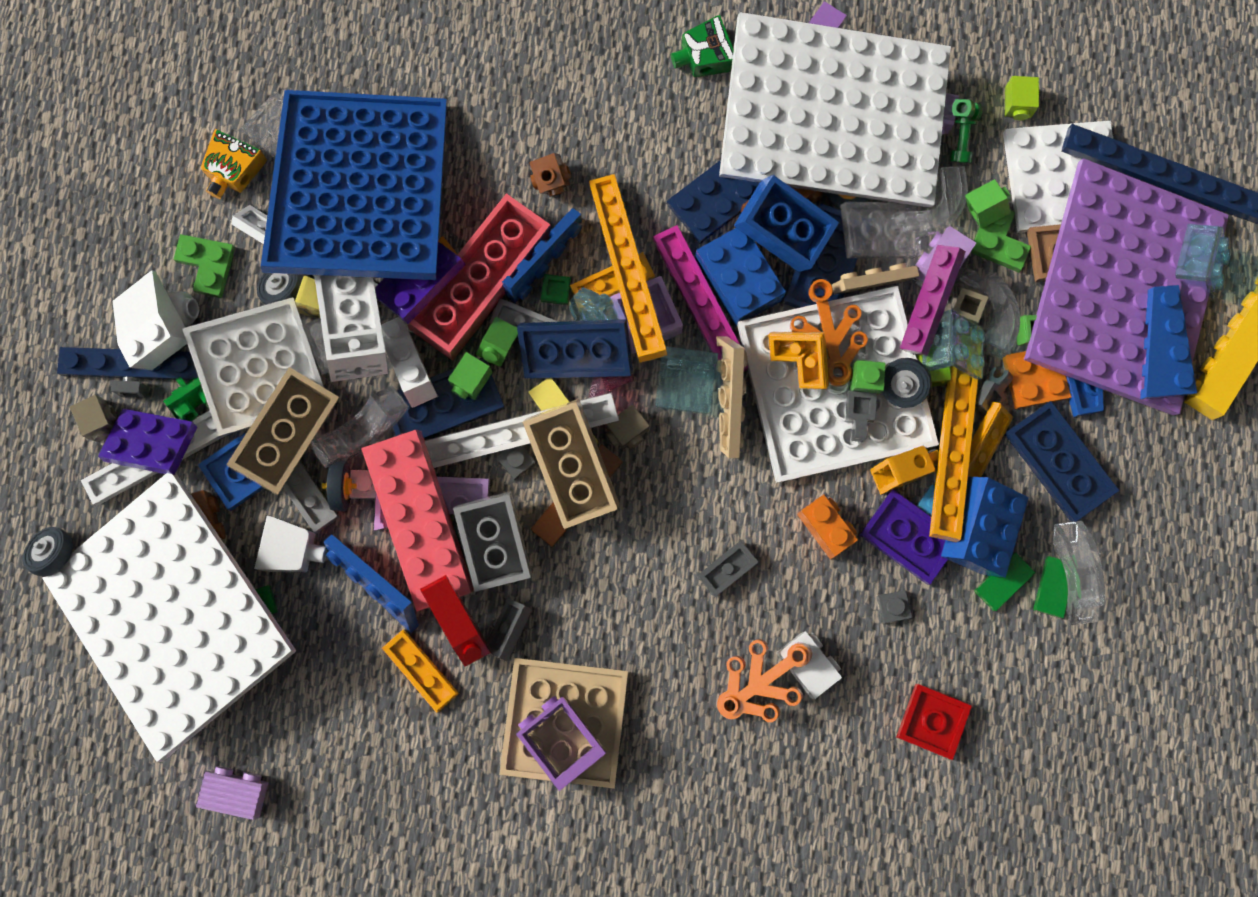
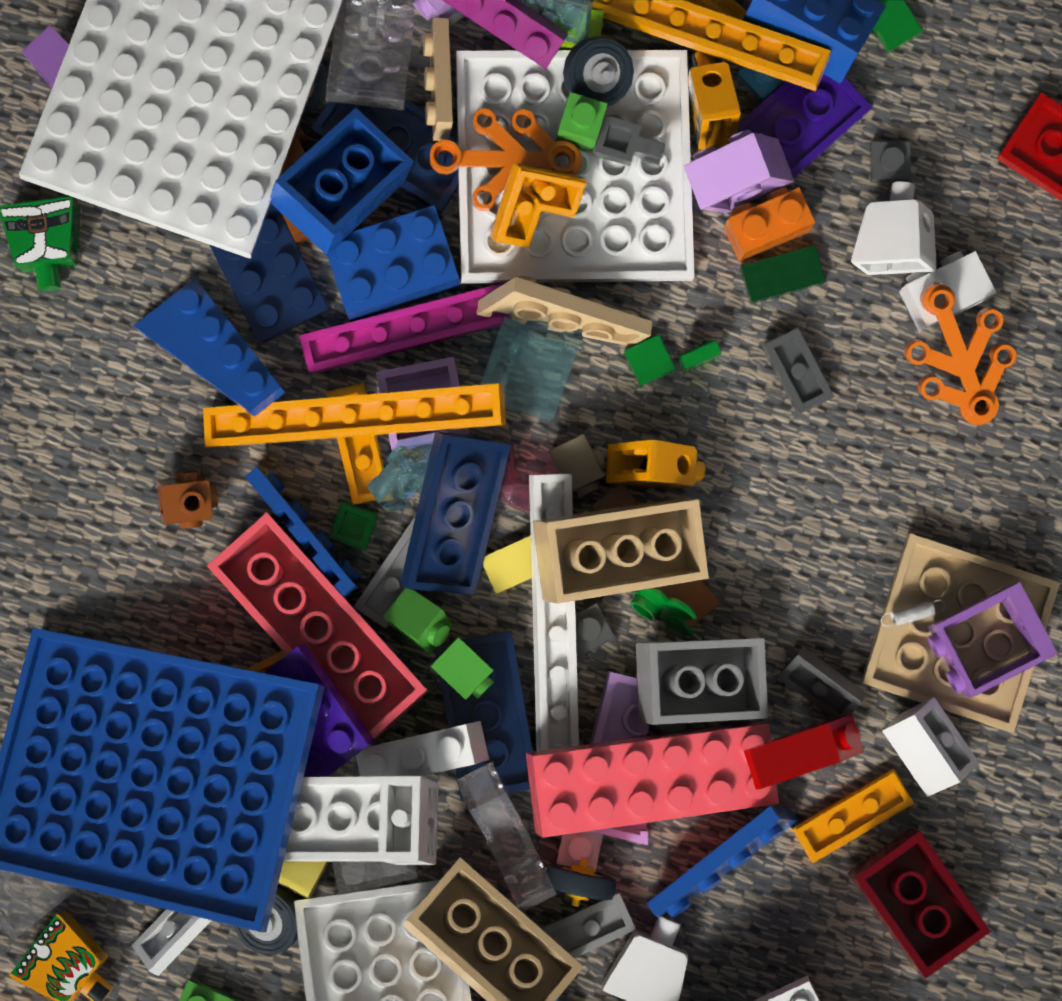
camera: 80 degrees left, 5 degrees up
none -> blue wing [134,278,285,417]
none -> light orange torso [606,440,706,489]
none -> green tile [623,335,676,387]
none -> green plate [630,588,697,637]
none -> green tile [678,340,722,374]
none -> lavender brick [684,130,795,213]
none -> dark green tile [740,245,826,305]
none -> dark red brick [847,828,991,979]
none -> white torso [851,181,936,275]
none -> white piece [881,600,945,627]
none -> white brick [882,697,979,797]

